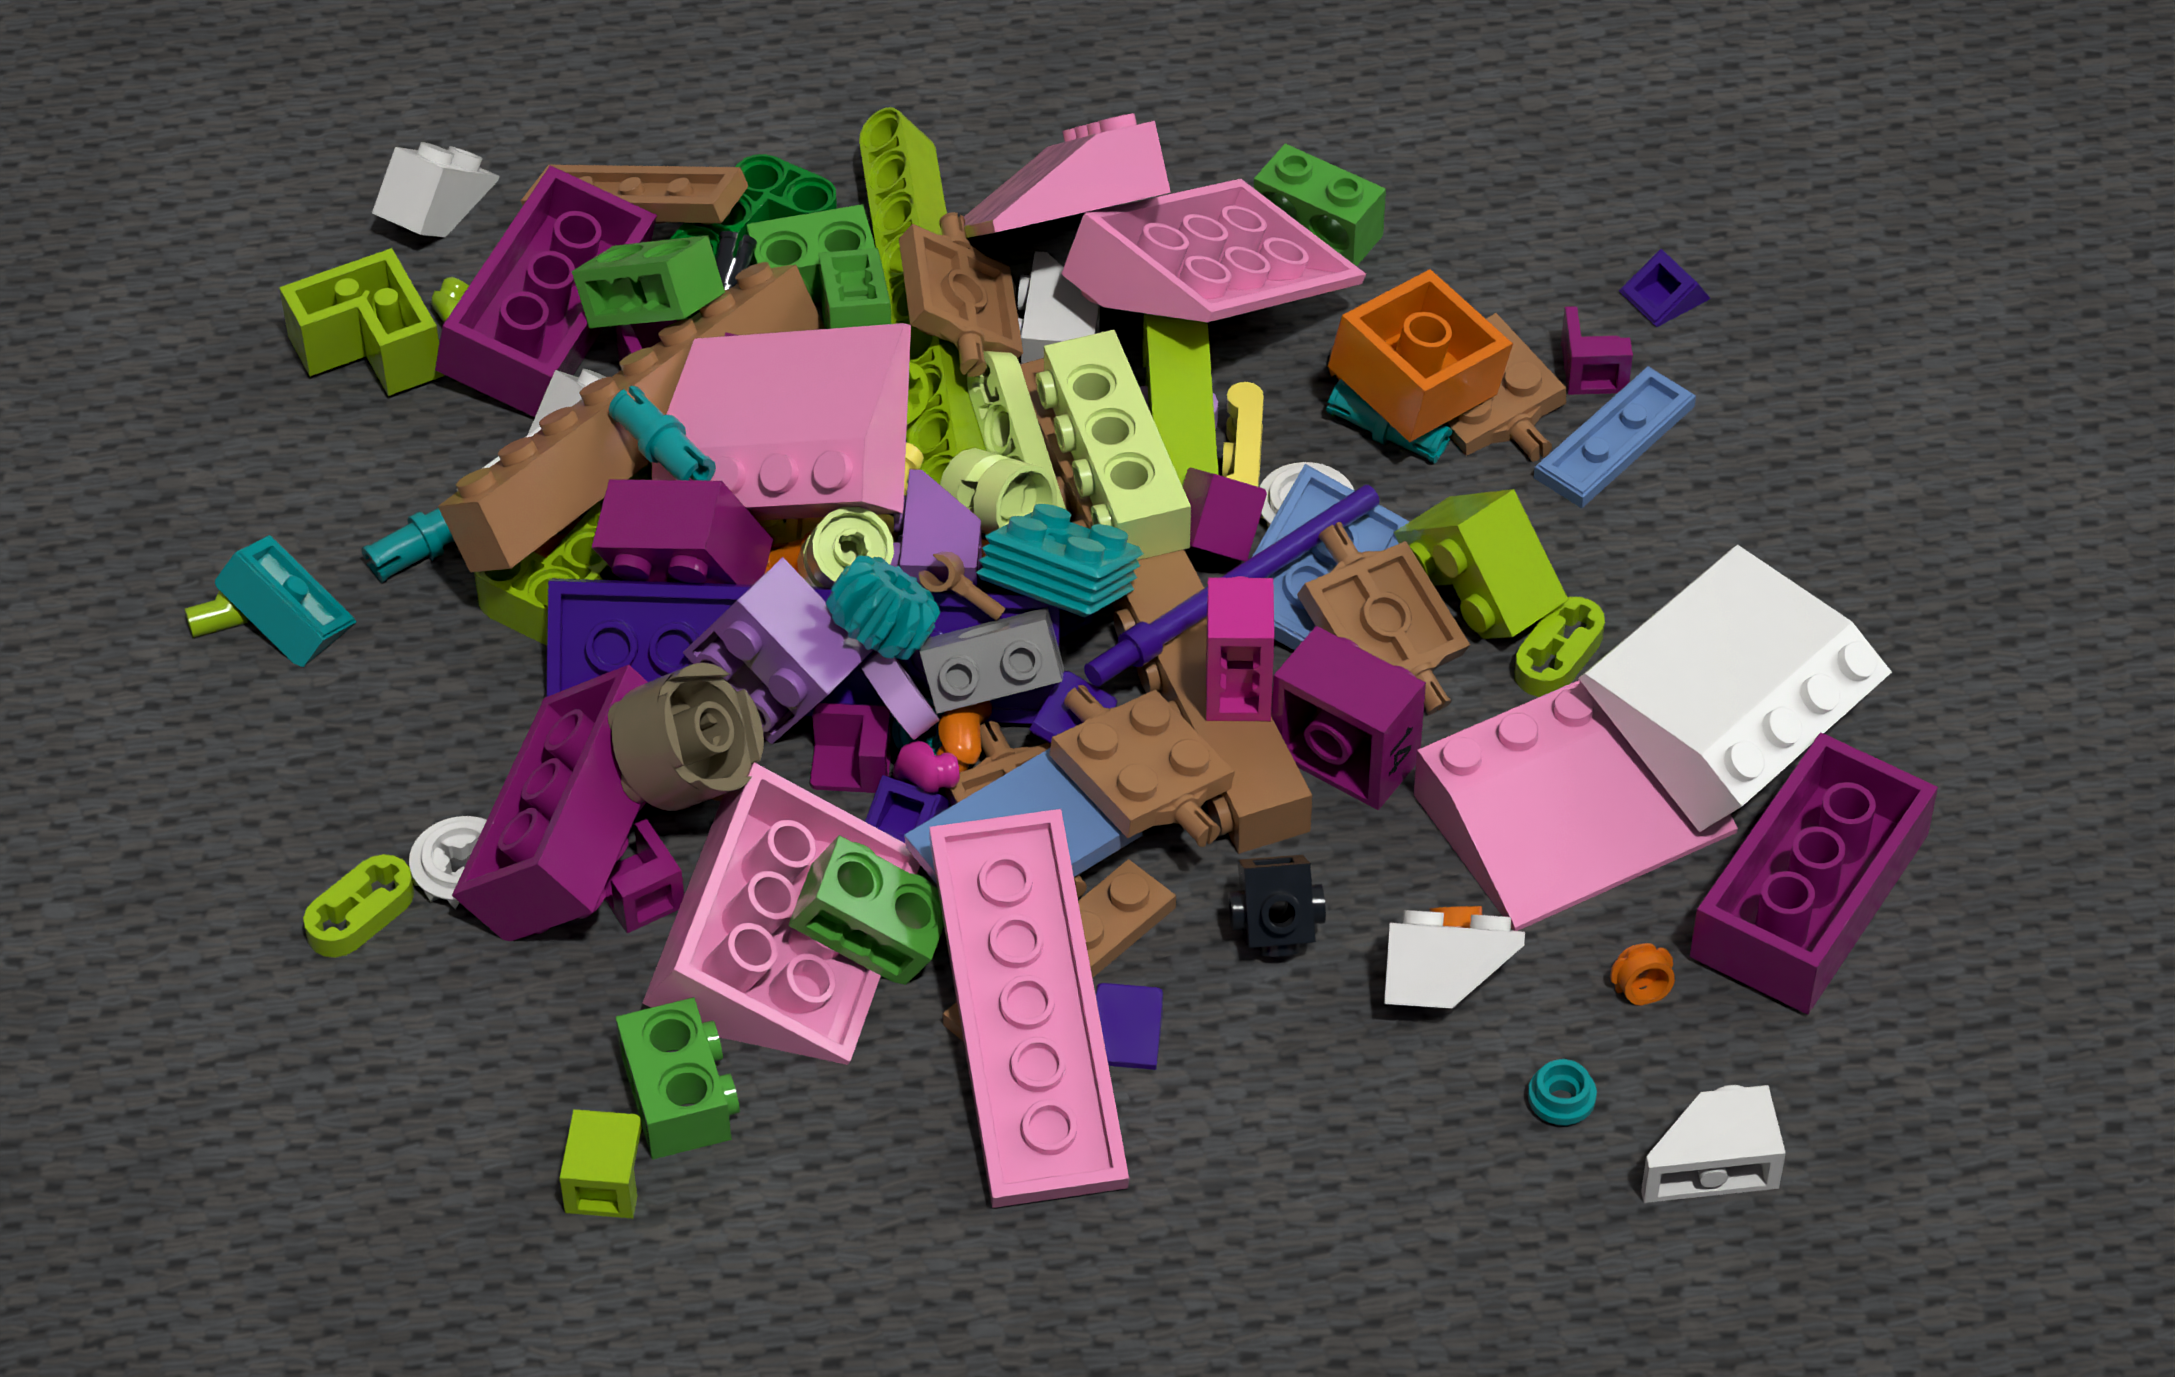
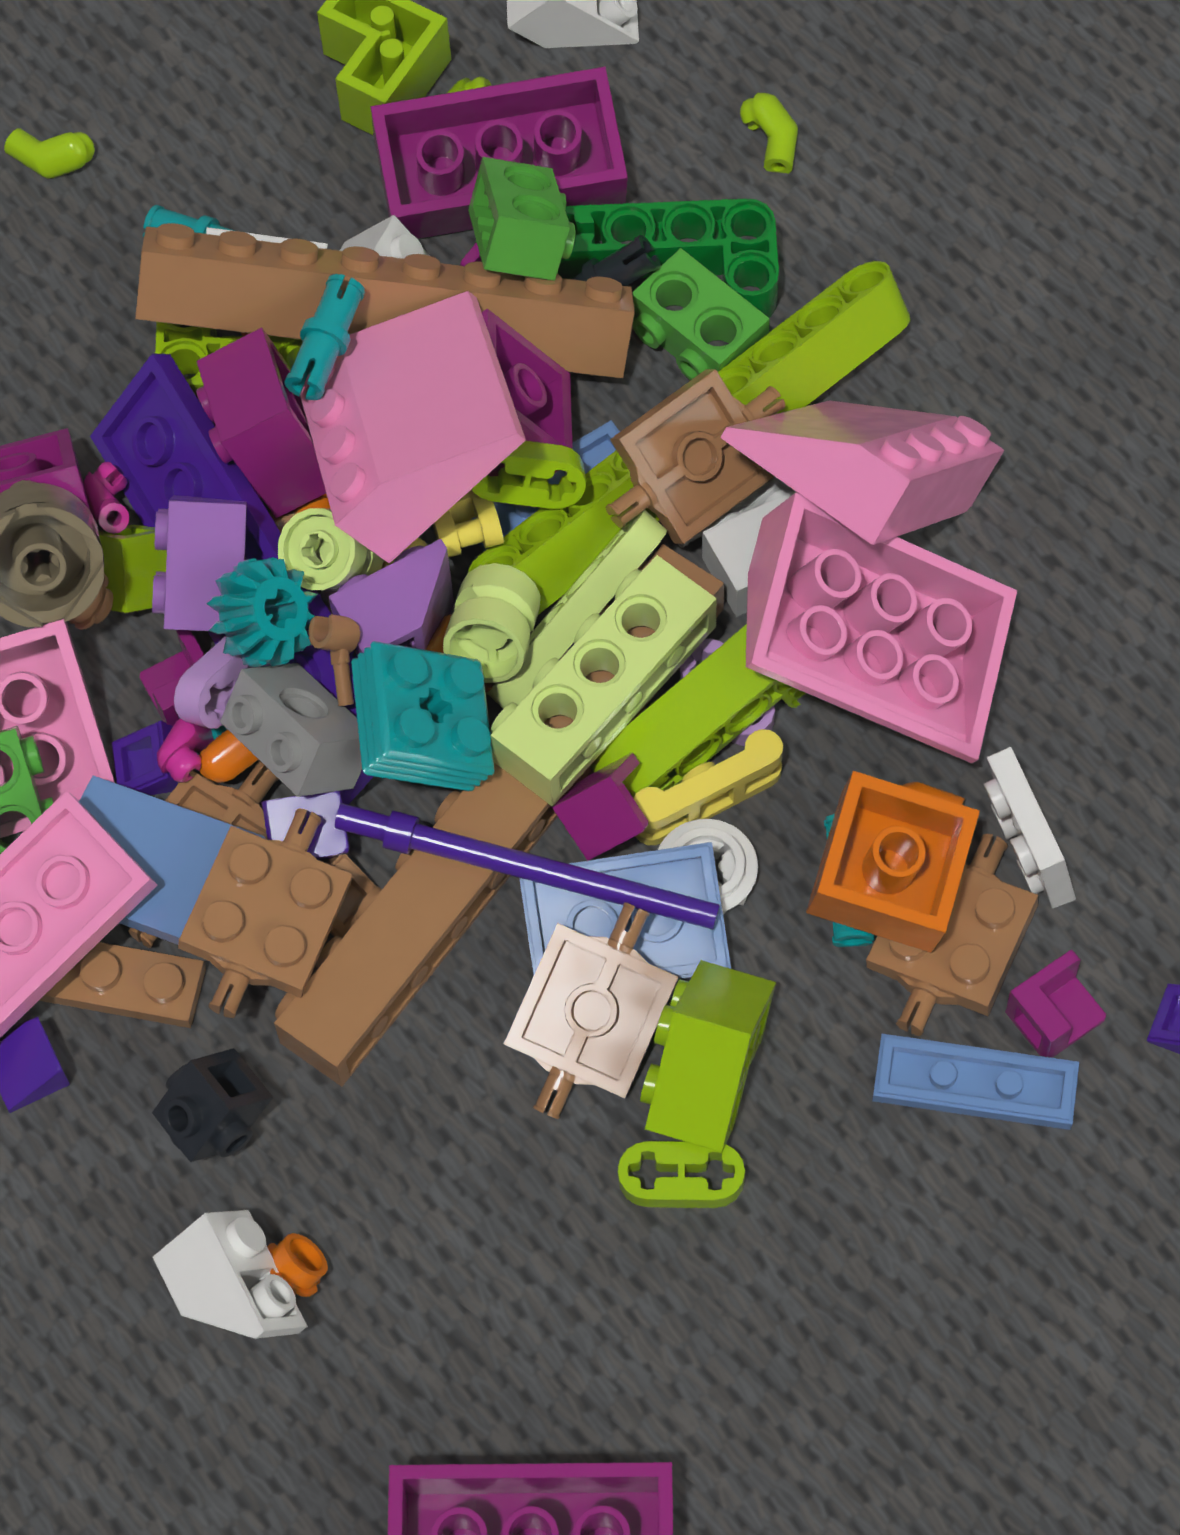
camera: 60 degrees right, 15 degrees up
teal slope [215,535,357,667] -> none
medium nougat plate [521,165,748,225] -> none
bright green brick [818,248,892,329] -> none
dark pink brick [1206,576,1274,721] -> none
bright green brick [1254,144,1386,266] -> none
magenta brick [1272,626,1426,810] -> none
bright pink slope [1414,680,1738,931] -> none
teal plate [1528,1059,1597,1125] -> none
white slope [1578,545,1892,832] -> none
orange plate [1610,943,1675,1006] -> none
none -> lime arm [740,93,798,174]
none -> white plate [983,747,1076,908]

